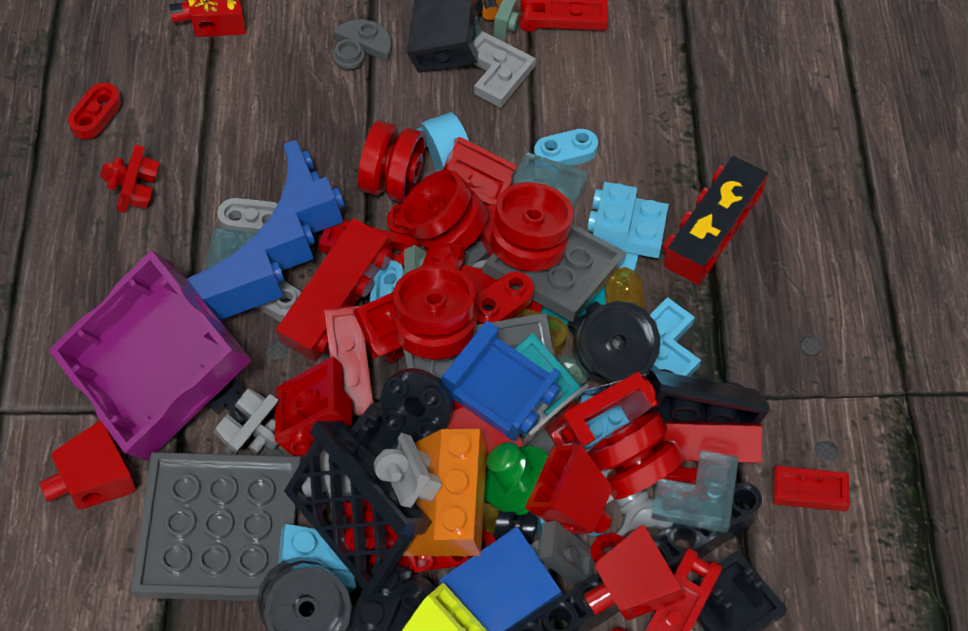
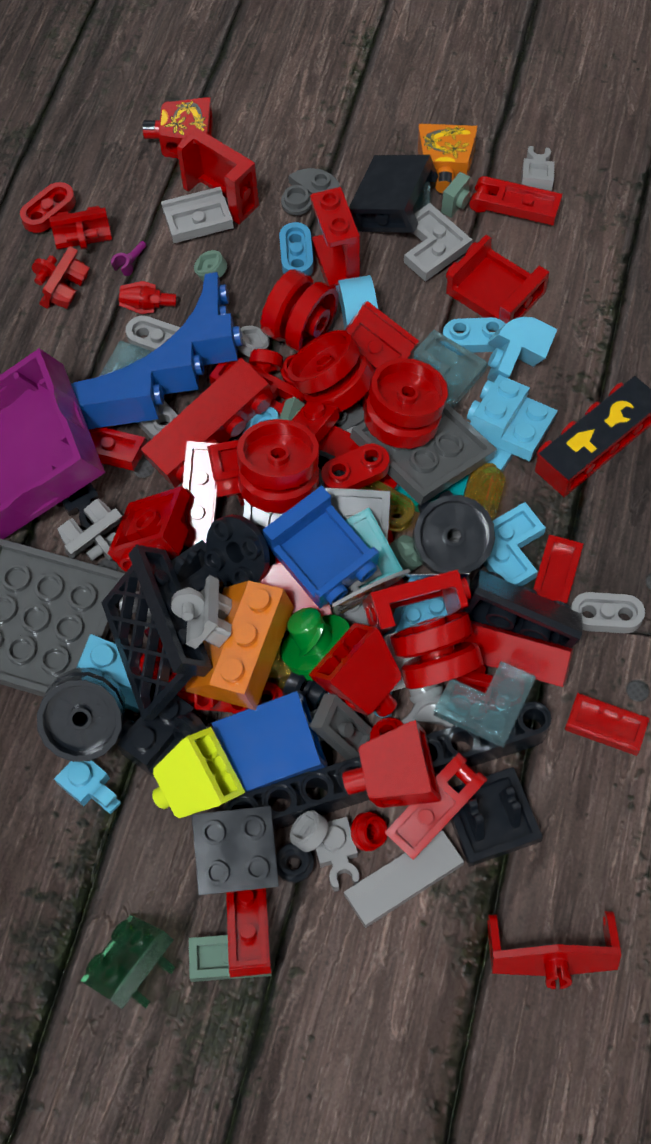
camera: 20 degrees right, 5 degrees up
none -> red hips [49,206,112,250]
none -> red plate [88,427,146,471]
none -> magenta hand [111,241,147,276]
none -> red piece [119,281,176,314]
none -> light grey plate [161,186,234,243]
none -> red panel [177,128,259,225]
none -> sand green tile [194,250,227,282]
none -> light grey tile [238,326,270,357]
none -> red tile [249,349,283,373]
none -> dark azure plate [279,222,314,276]
none -> red panel [310,187,360,289]
none -> red panel [446,234,550,324]
none -> medium azure brick [487,317,557,382]
none -> red tile [533,534,583,604]
none -> light grey plate [571,592,645,633]

